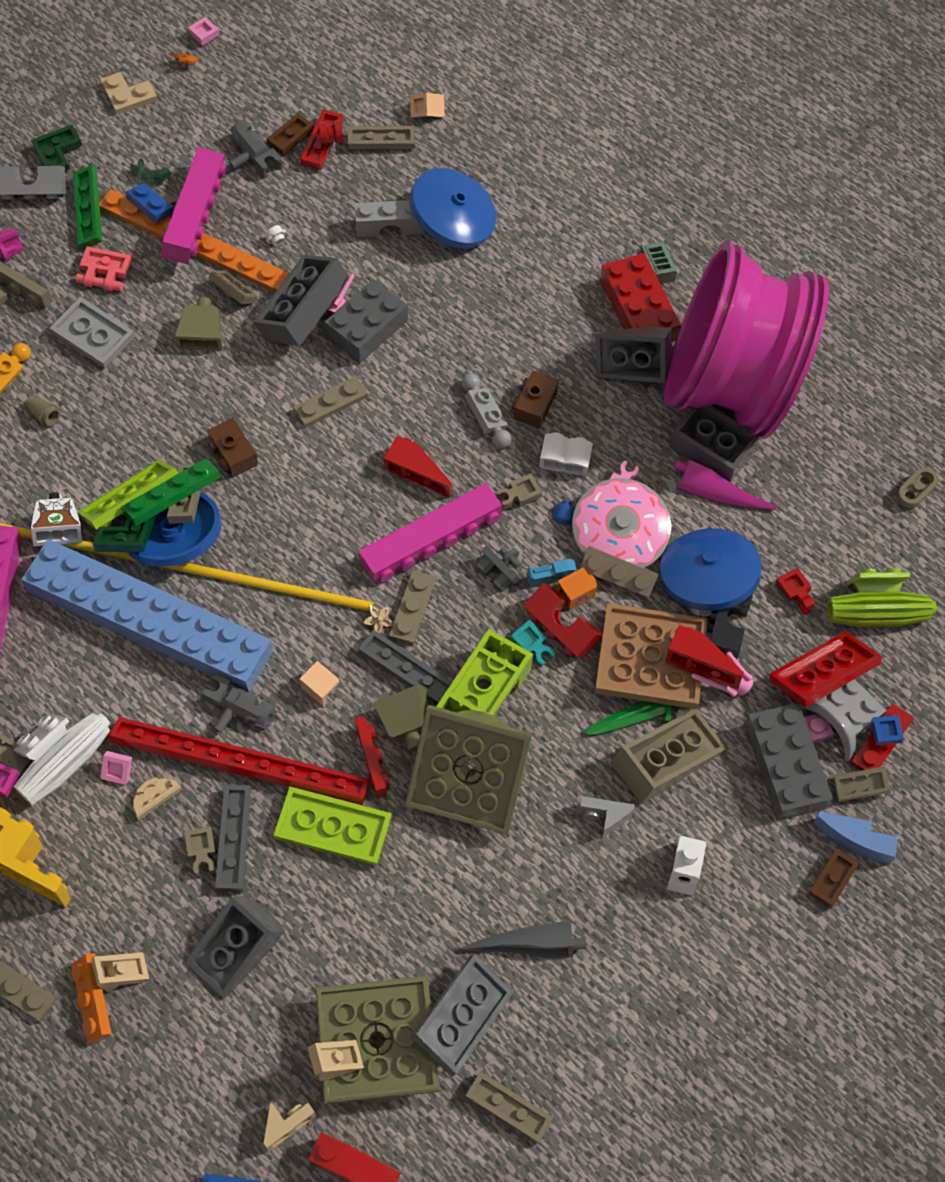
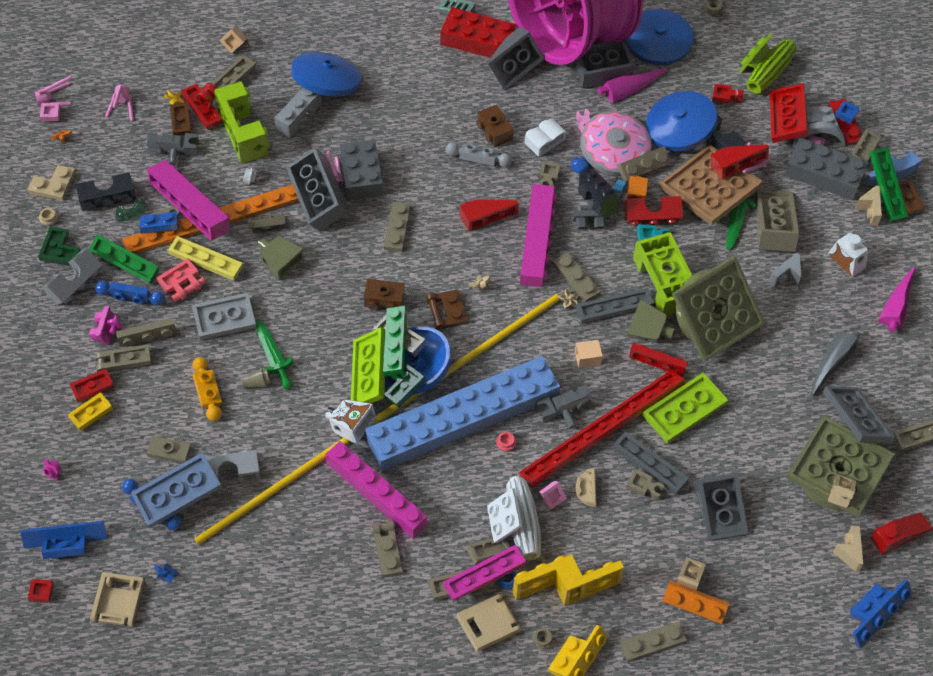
camera: 50 degrees left, 5 degrees down
none -> bright pink plant [35,76,72,106]
none -> tan plate [39,208,58,226]
none -> black arch [76,172,136,211]
none -> blue plate [95,281,166,306]
none -> bright pink plant [105,85,134,122]
none -> yellow plant [163,89,184,104]
none -> light yellow plate [168,236,243,281]
none -> lime plate [214,81,270,164]
none -> green sword [255,319,294,390]
none -> reddish brown plate [425,289,468,330]
none -> tan plant [469,276,491,290]
none -> coral plate [496,432,516,451]
none -> black arch [578,170,619,217]
none -> blue dish [625,9,694,65]
none -> tan slope [855,186,882,226]
none -> green plate [869,147,908,222]
none -> dark pink piece [878,267,916,332]

